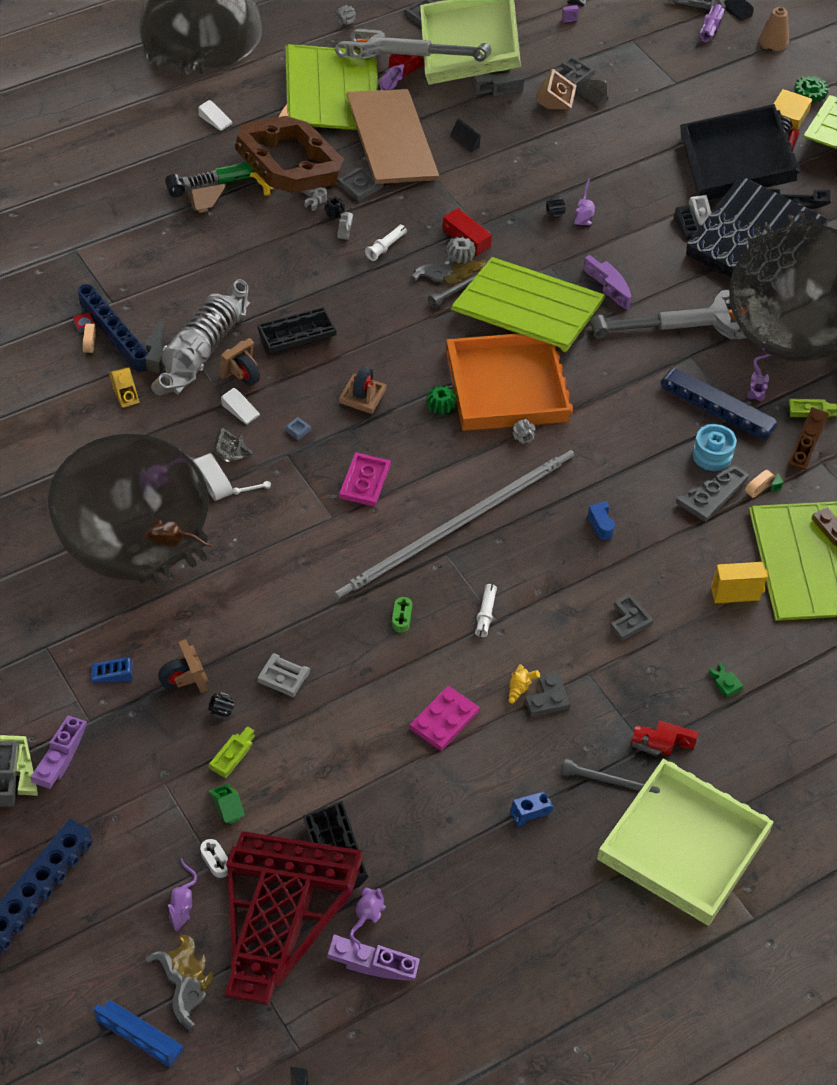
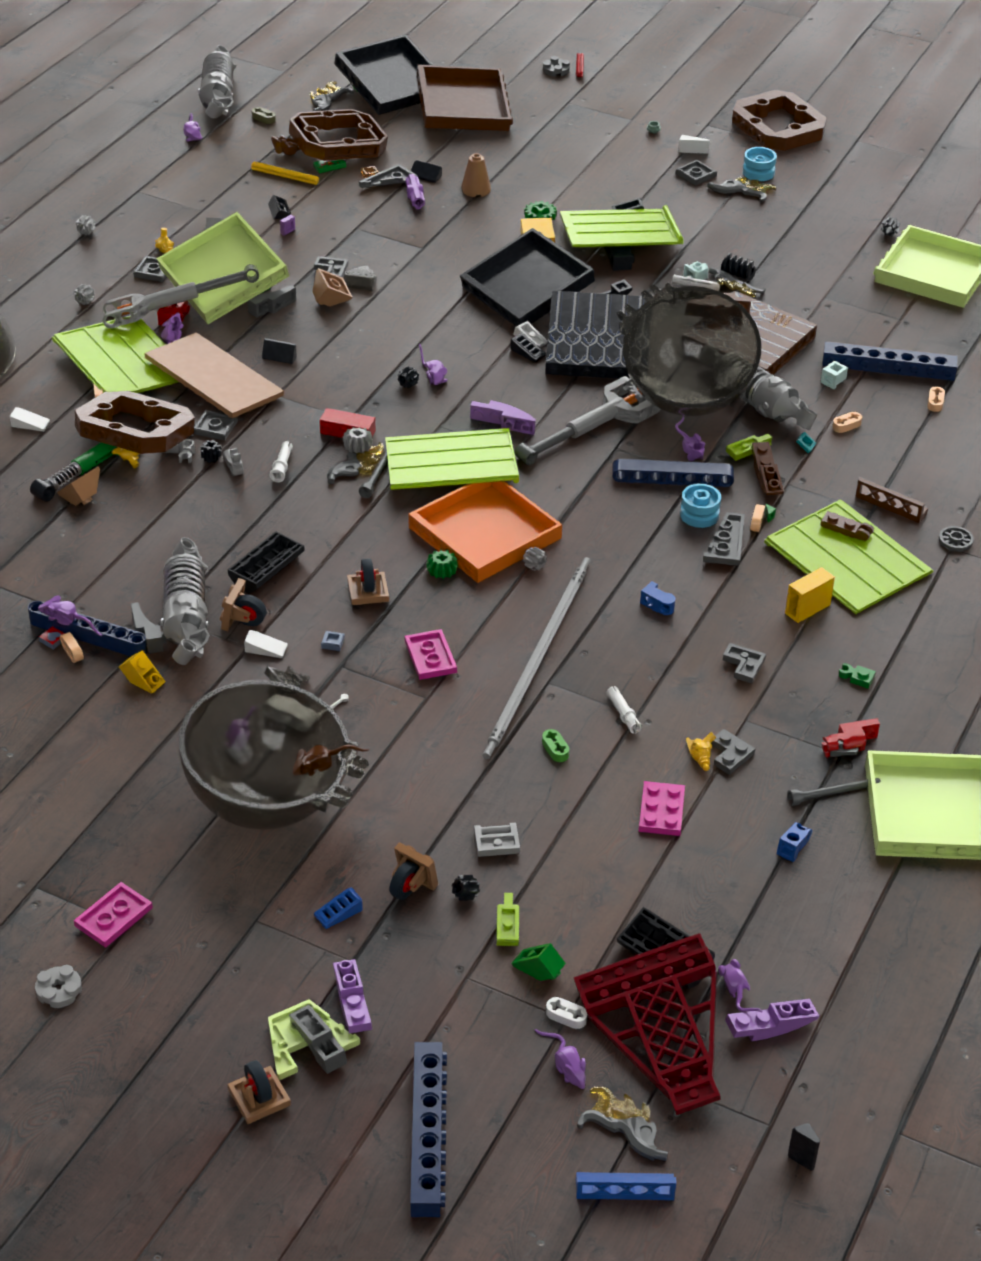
camera: 30 degrees left, 10 degrees down
none -> medium lavender animal [38,595,102,636]

